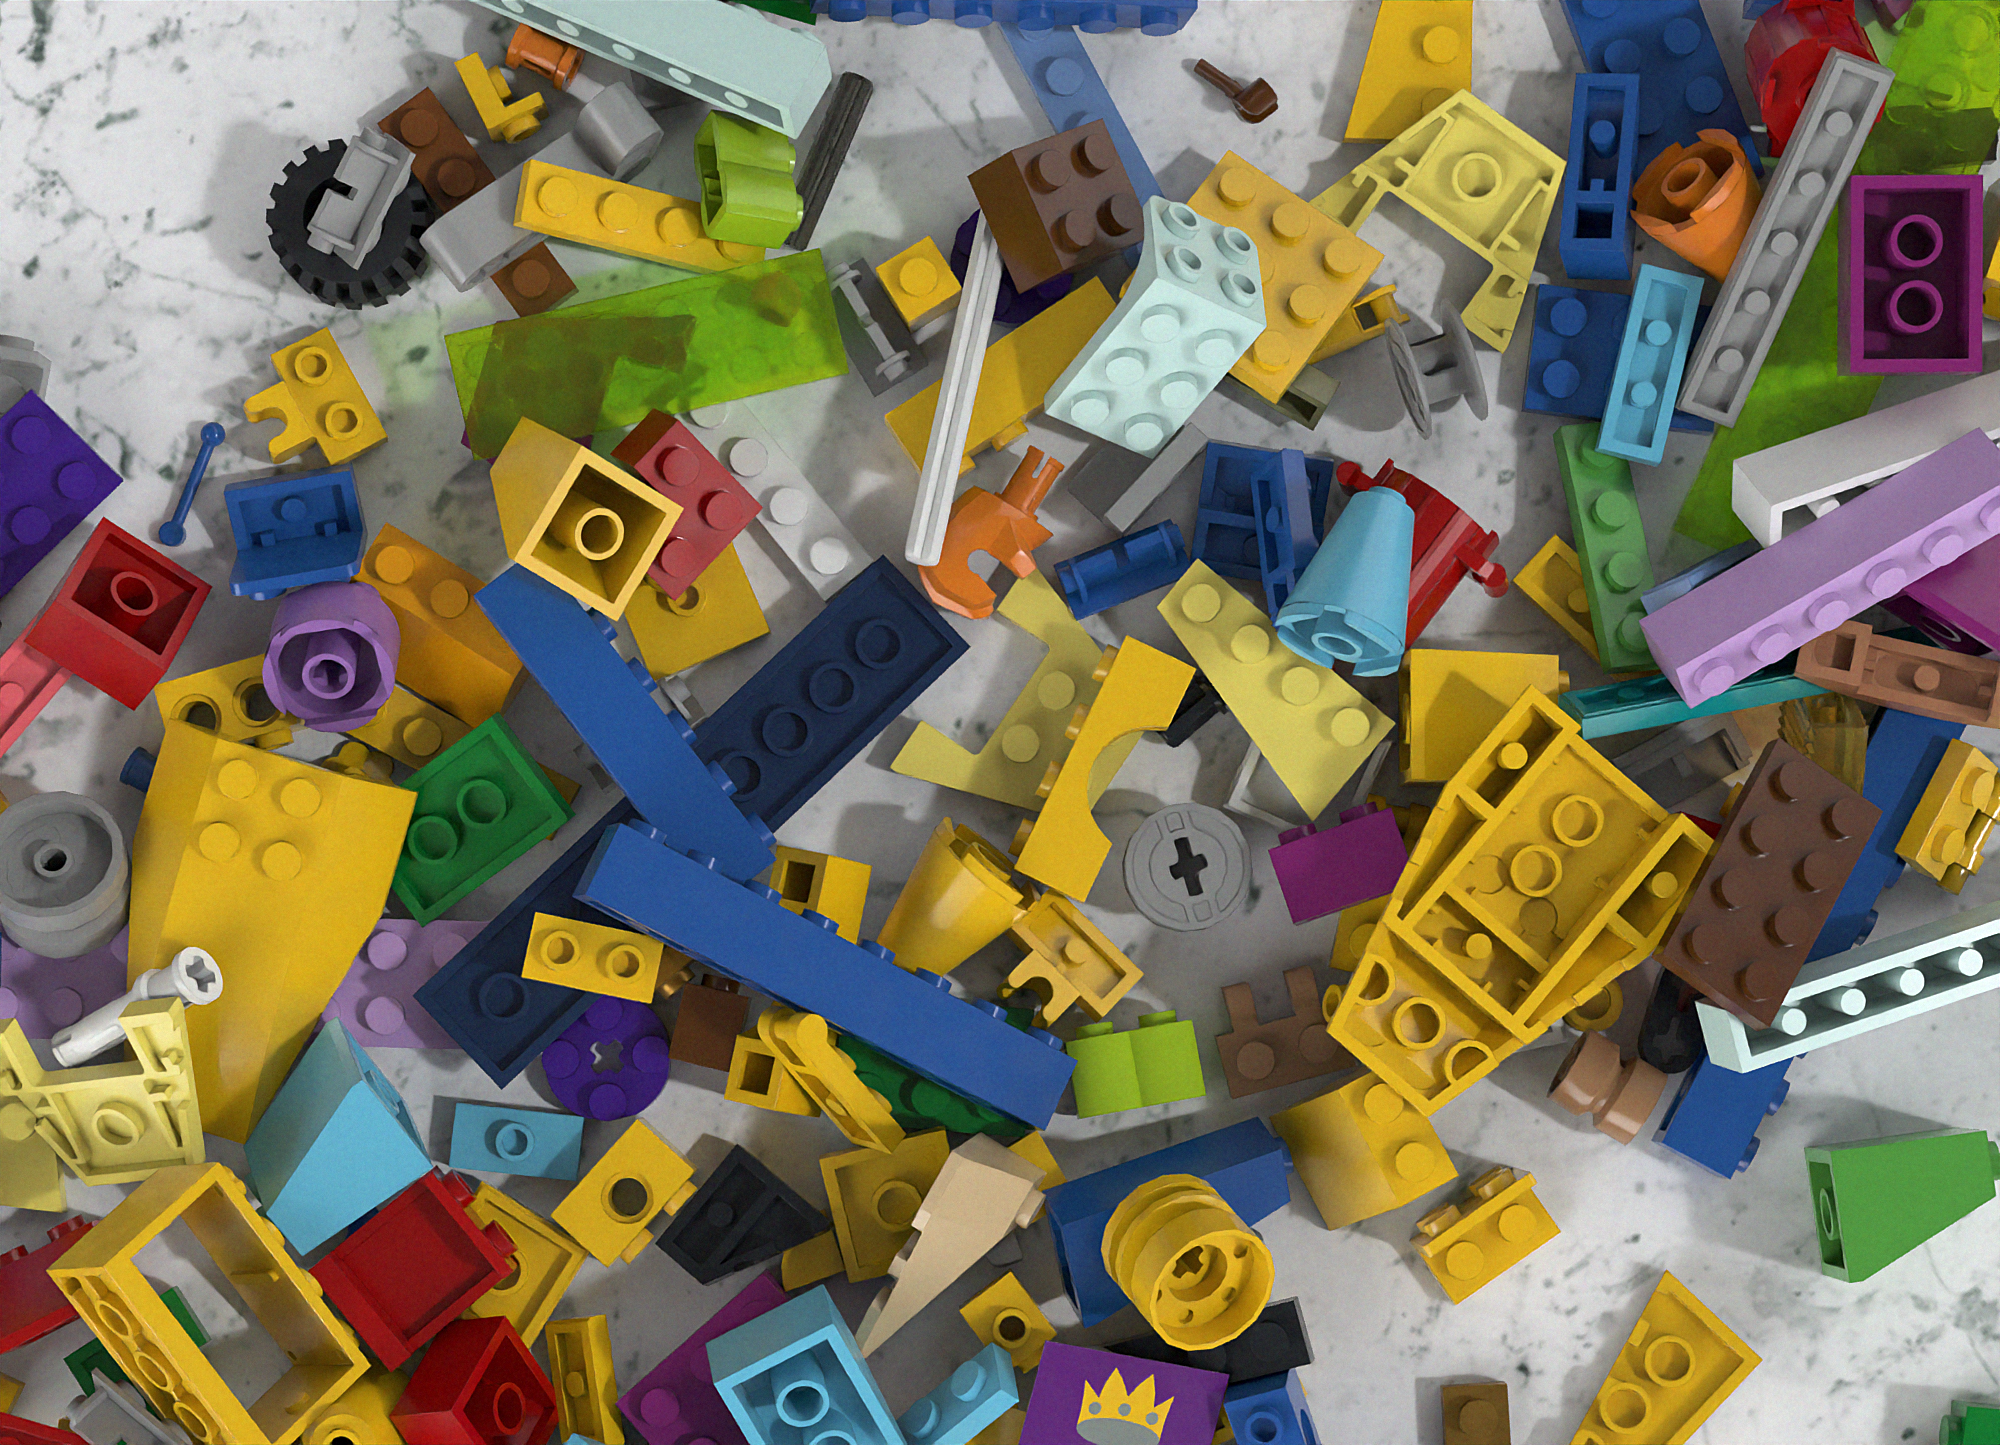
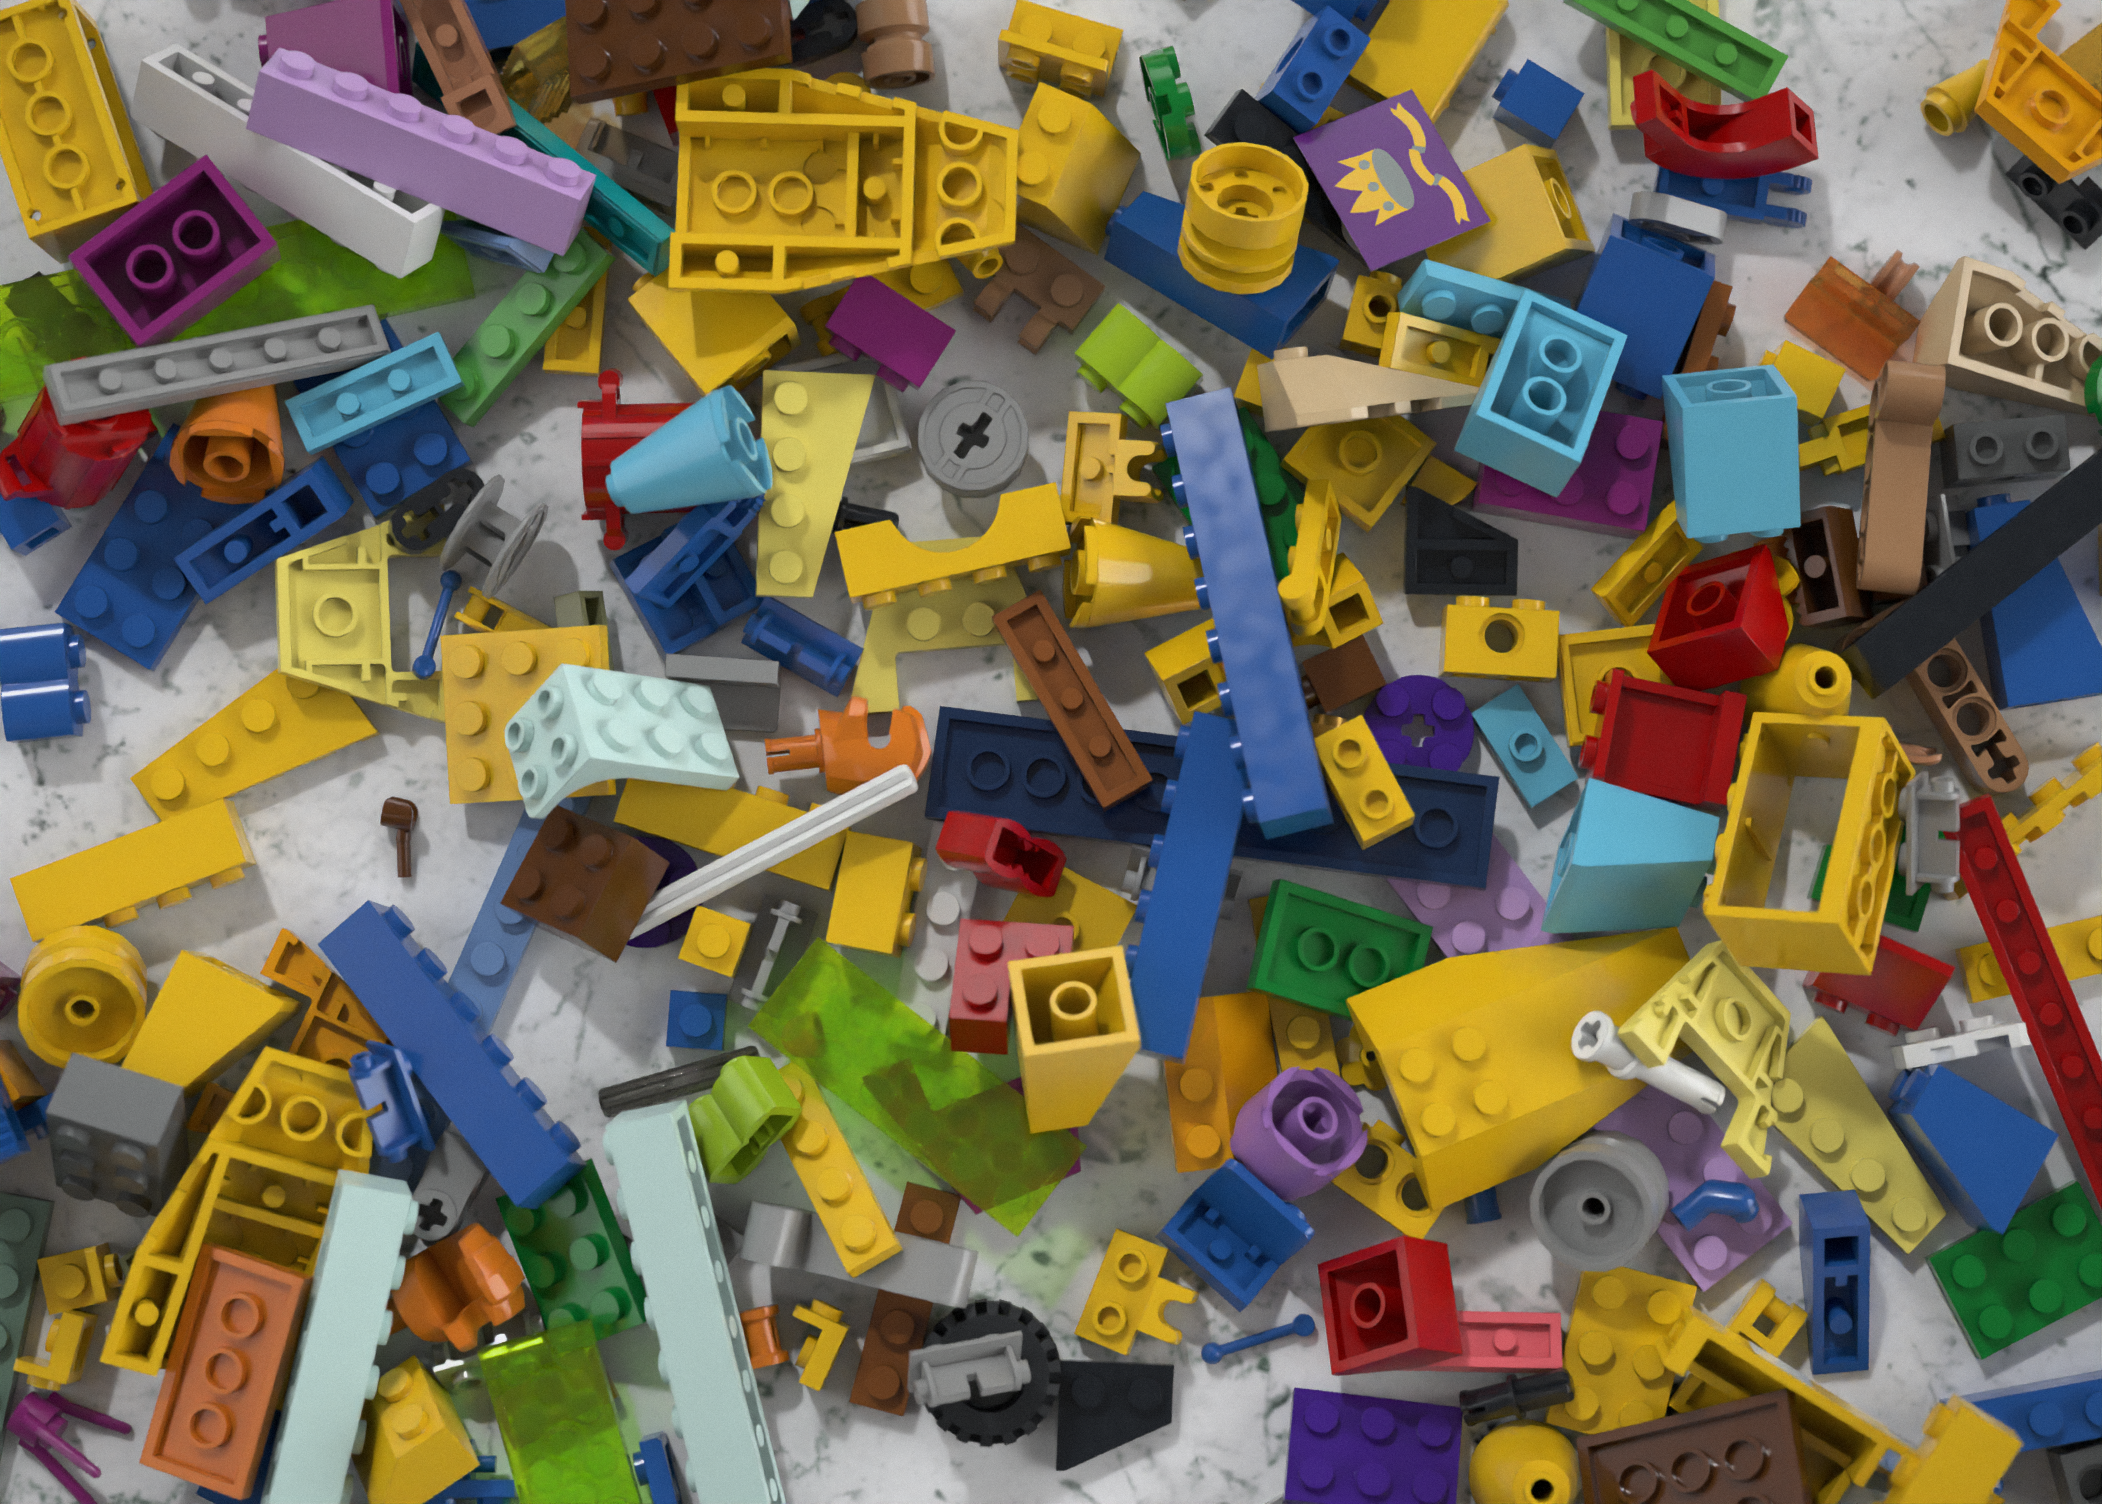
camera: 130 degrees left, 0 degrees up
none -> black beam [388,468,485,555]
none -> blue hinge [412,570,462,680]
none -> blue plate [666,990,728,1051]
none -> yellow brick [825,830,927,959]
none -> red brick [935,810,1067,897]
none -> dark orange plate [992,589,1153,812]
none -> black wing [1056,1359,1174,1471]
none -> green plate [1139,45,1201,161]
none -> yellow plate [1378,312,1501,387]

